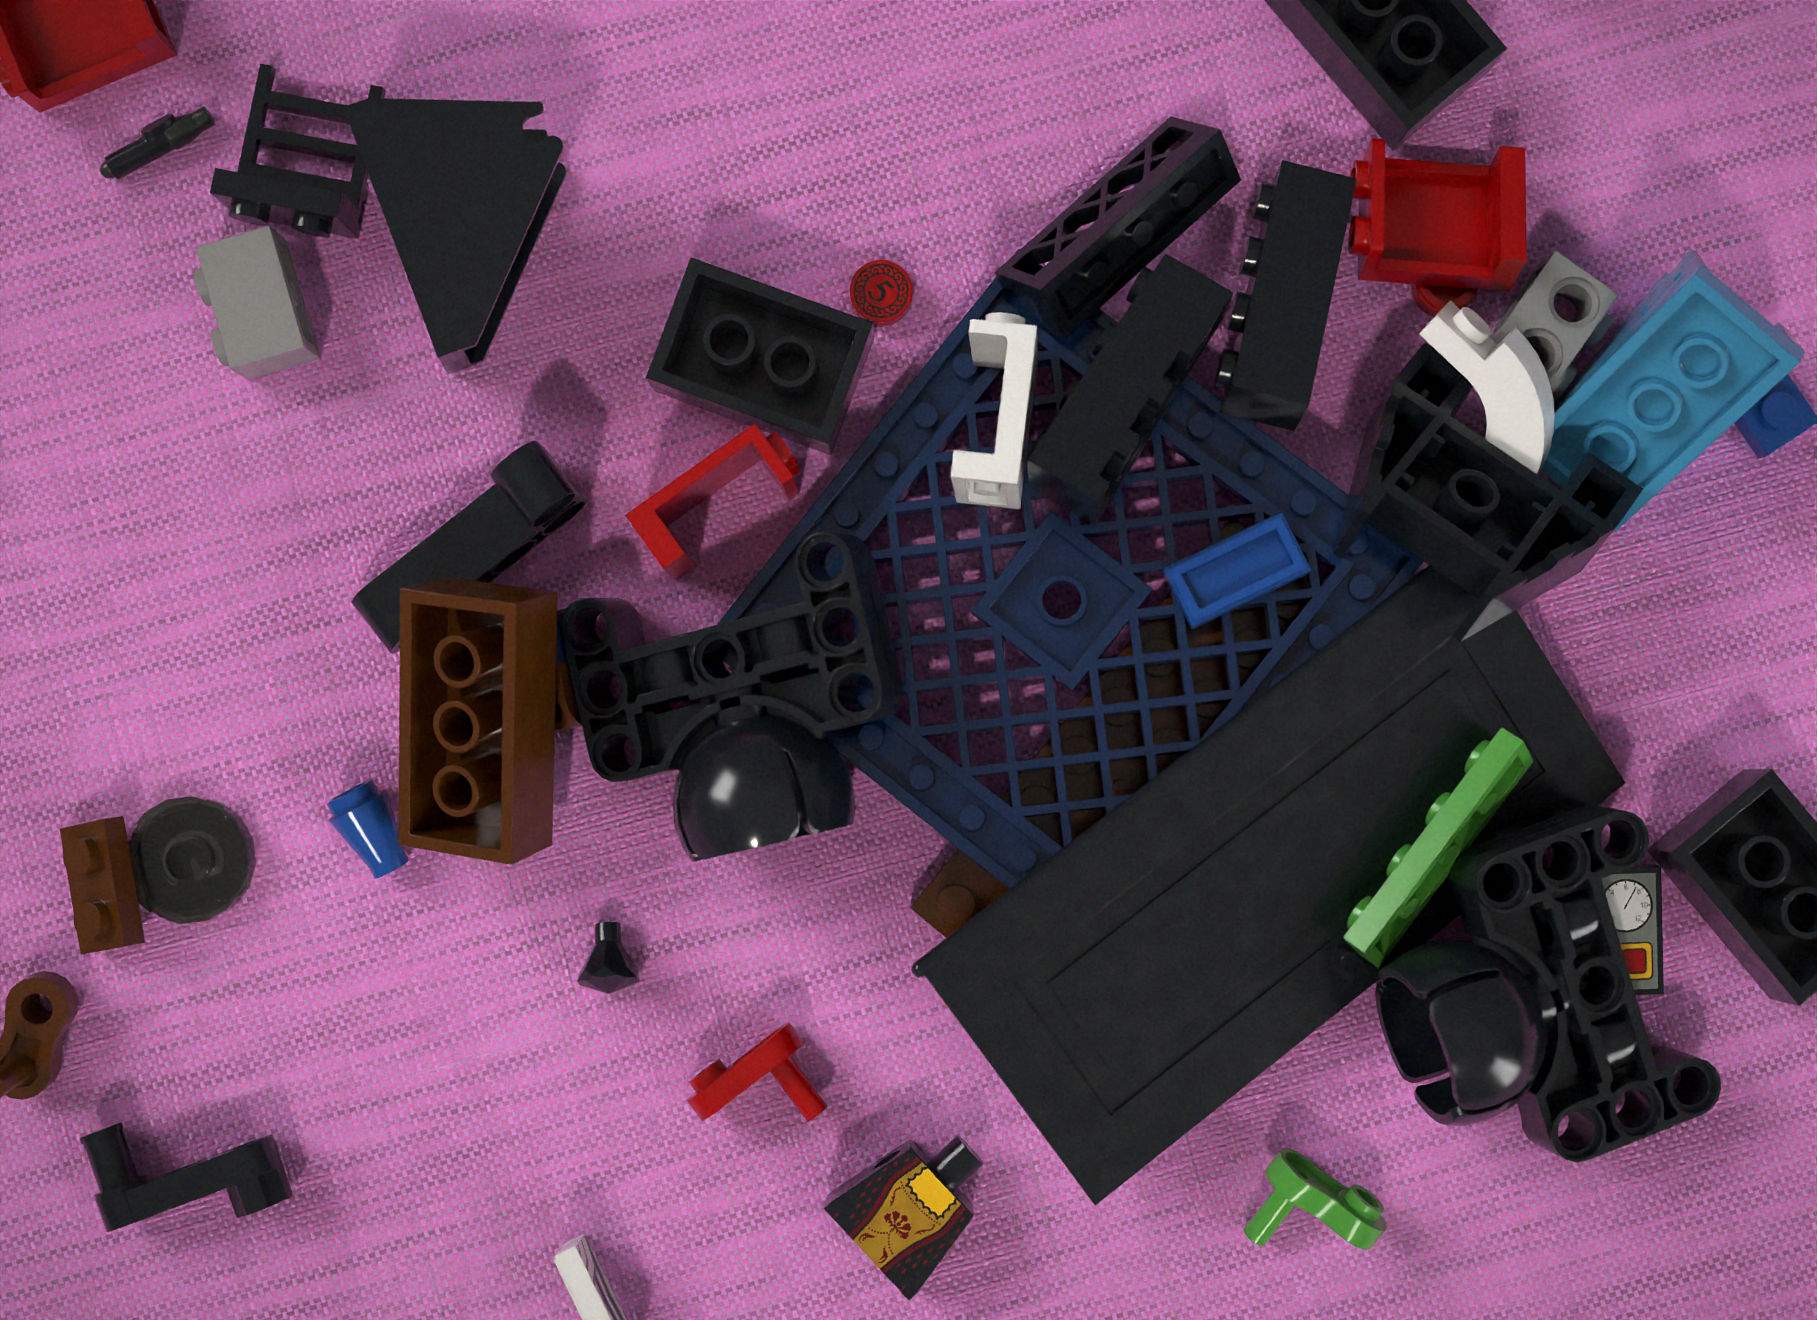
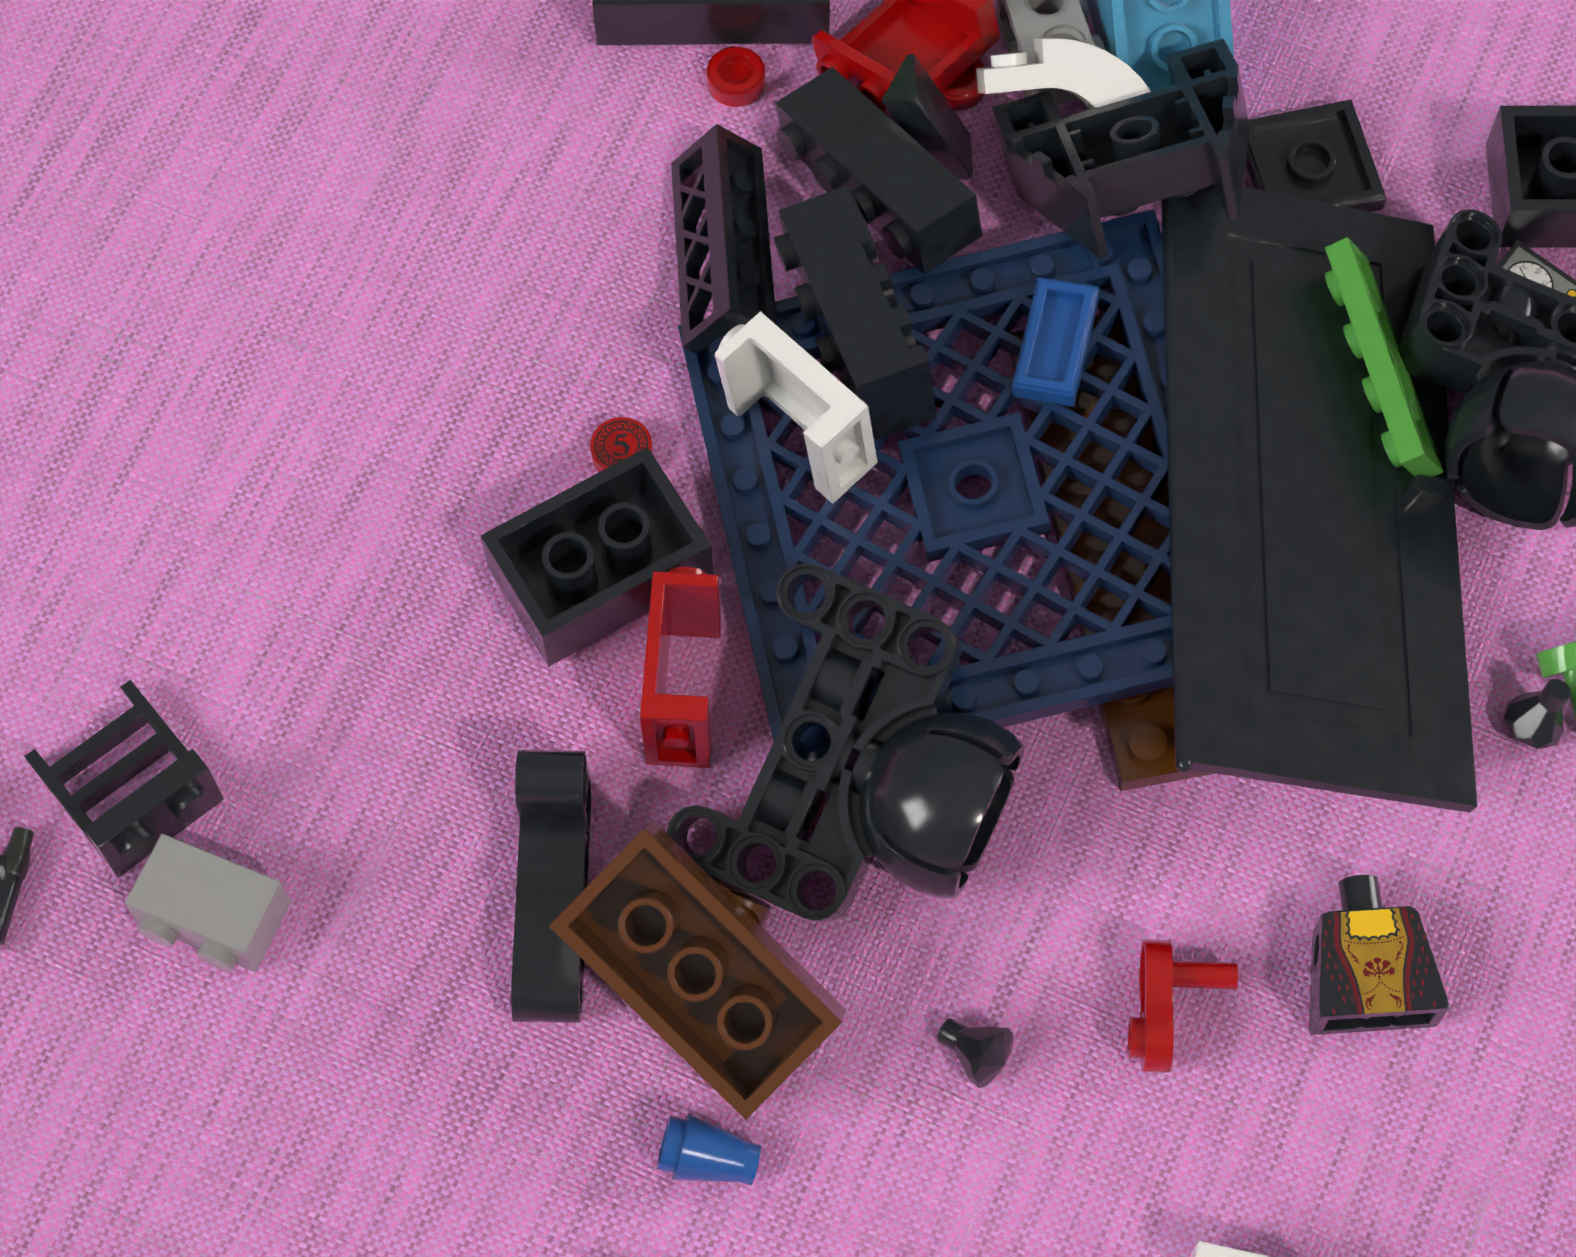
camera: 50 degrees left, 20 degrees down
black ladder [343,98,566,374] -> none
none -> red tile [707,46,765,107]
none -> black slope [881,54,973,180]
none -> black tile [1246,99,1387,212]
none -> black rock [1503,679,1571,749]

